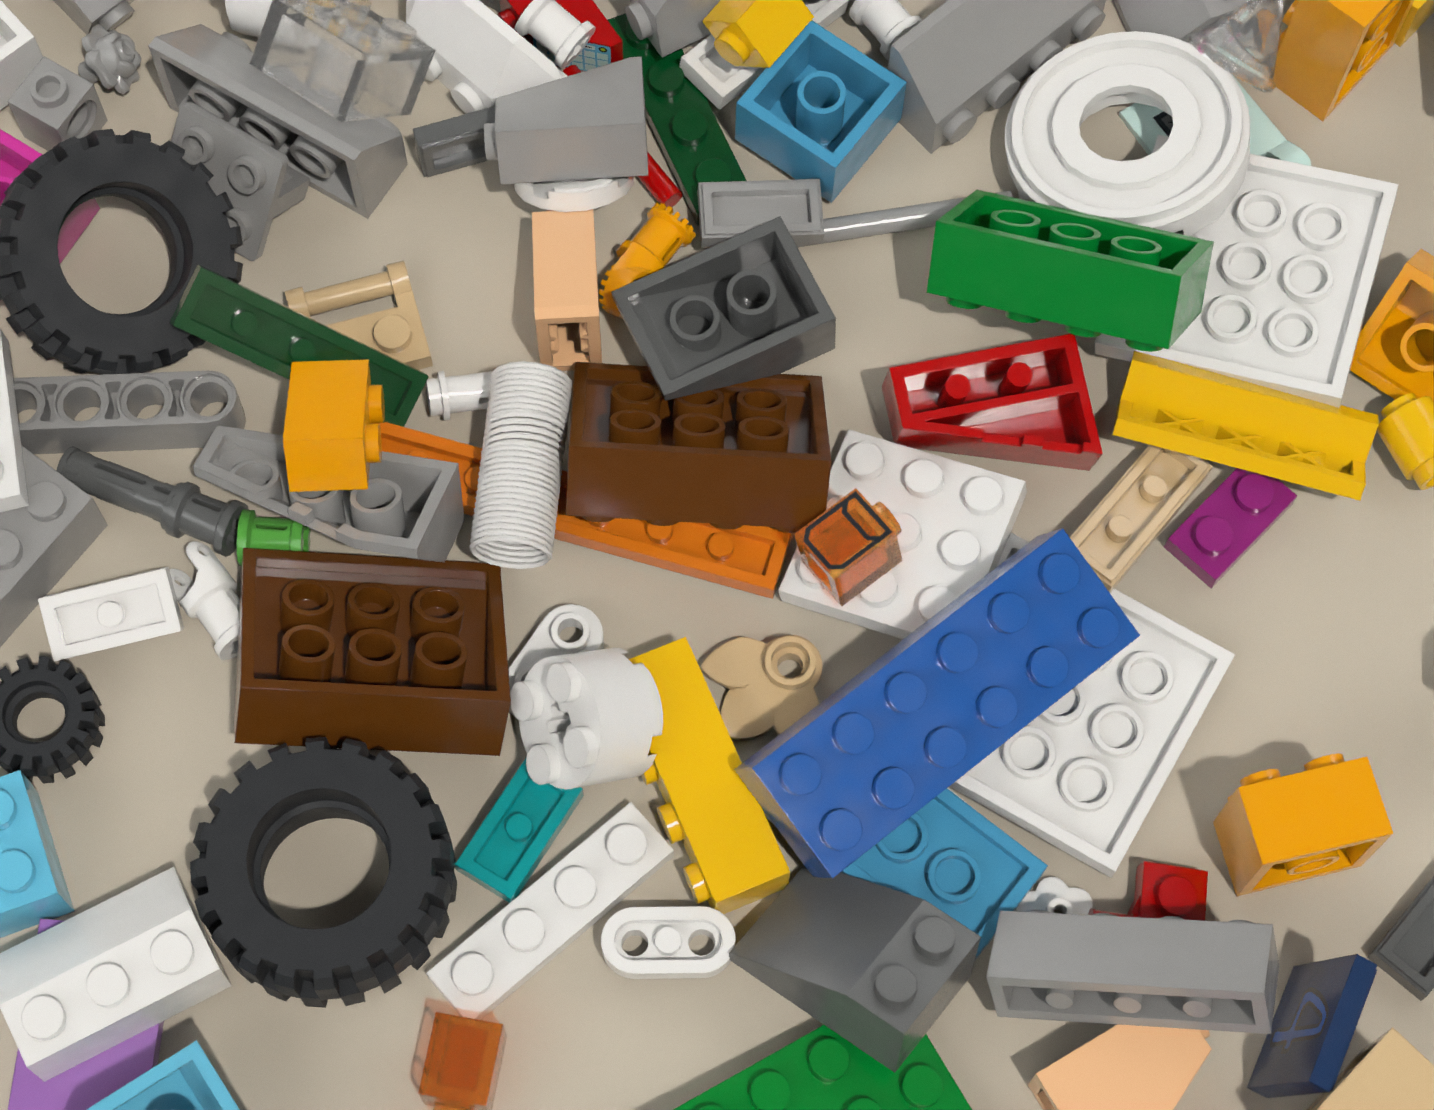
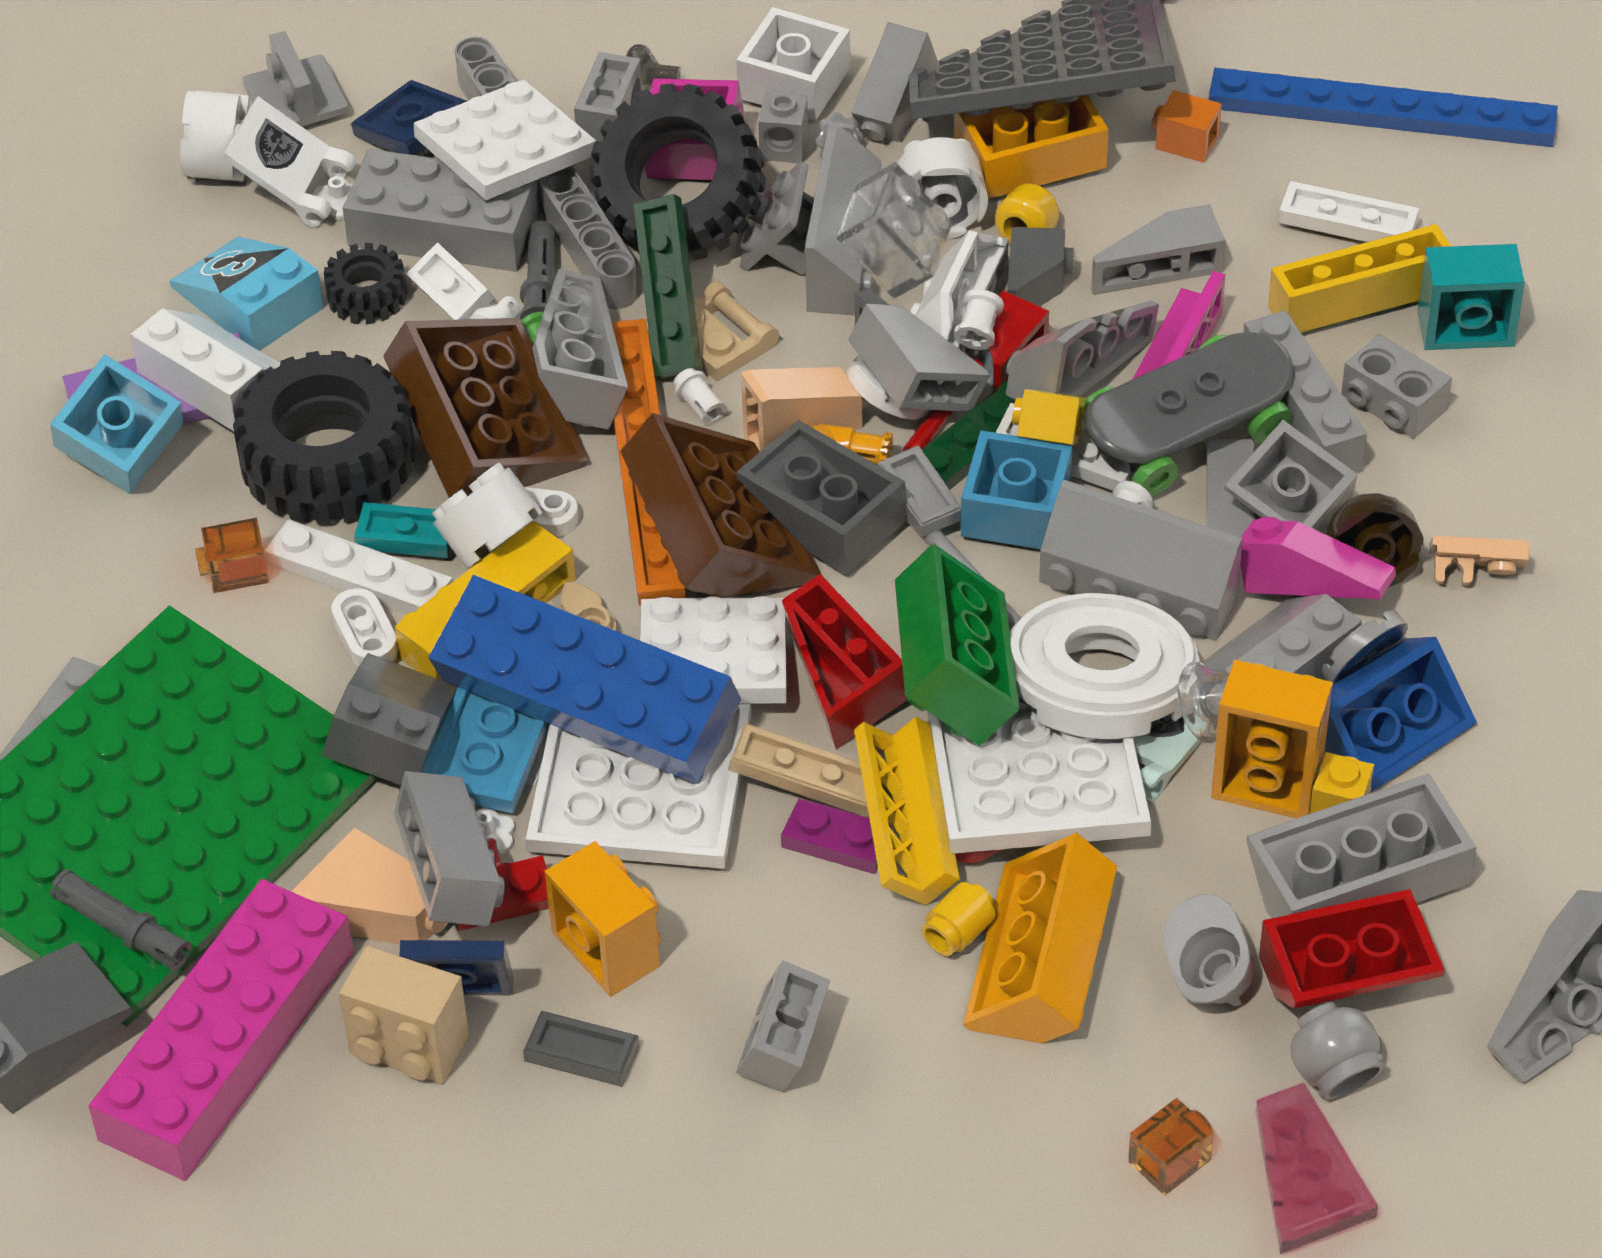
camera: 70 degrees right, 20 degrees down
light orange brick [283,359,385,492] -> none
white piece [469,361,572,569] -> none
clear orange brick [794,488,903,607] -> none

